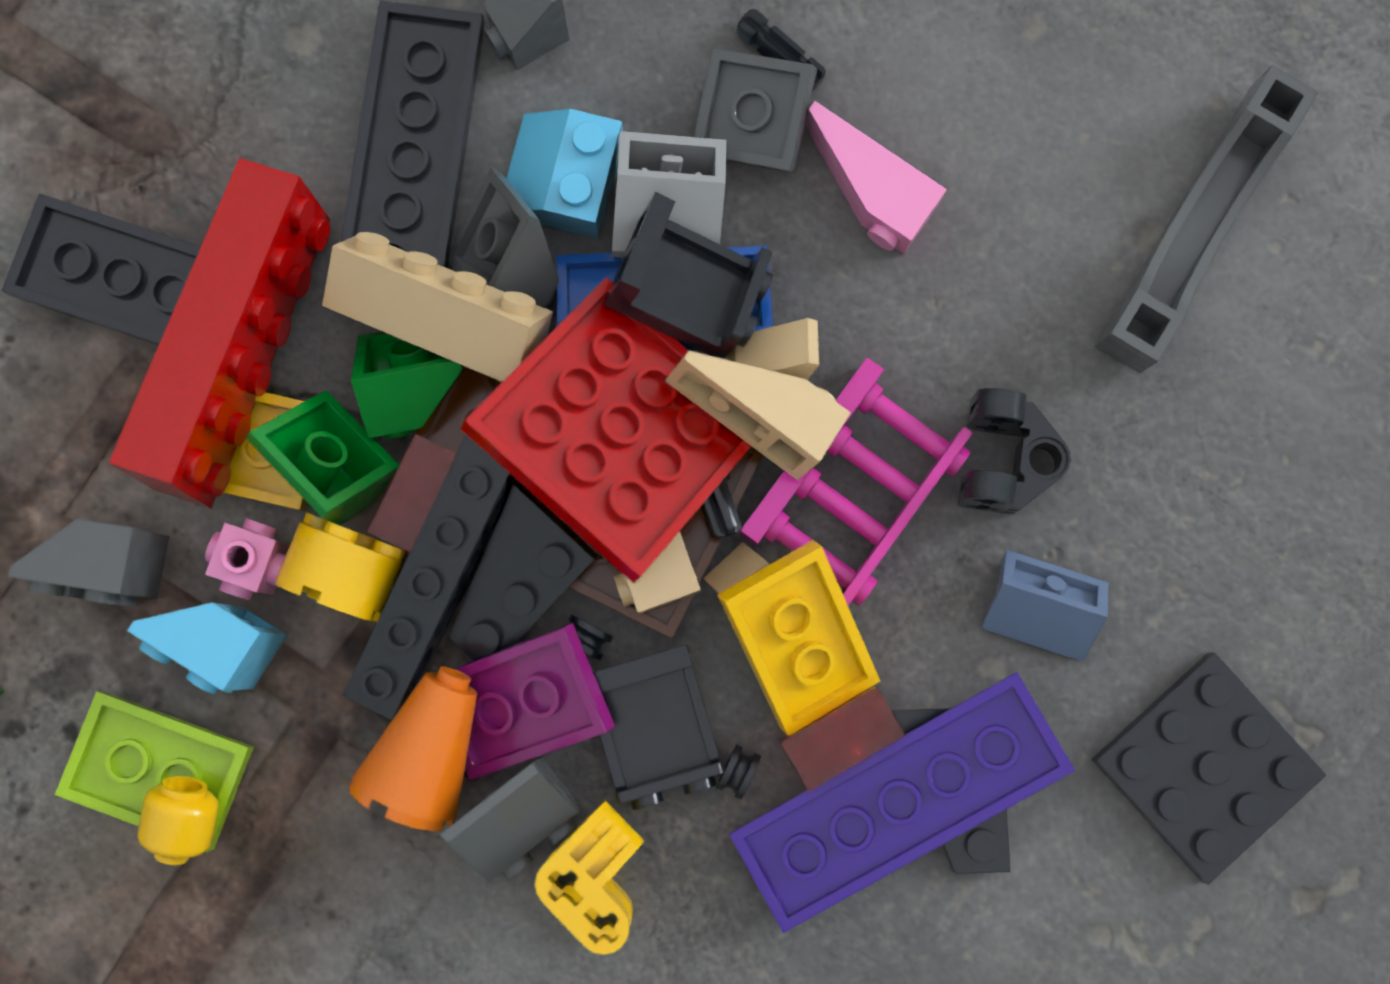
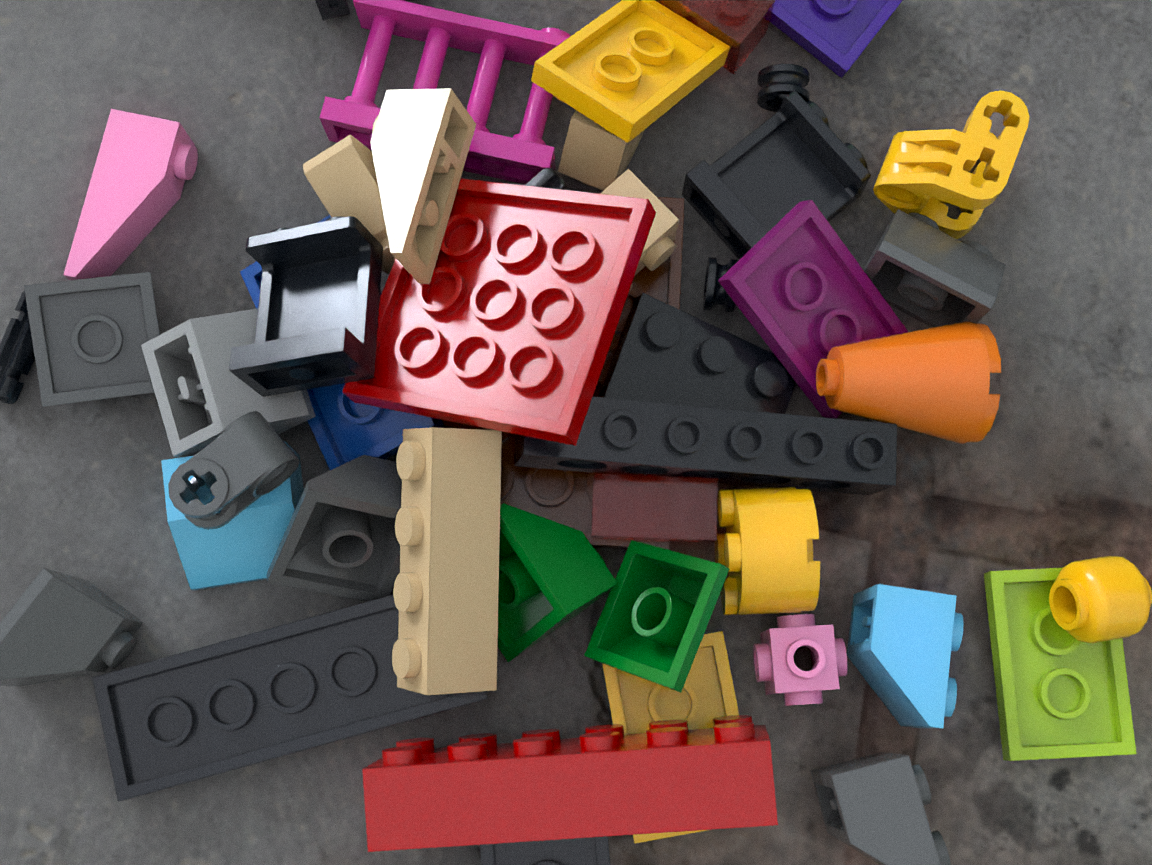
camera: 110 degrees left, 5 degrees down
none -> dark grey piece [168,411,300,530]

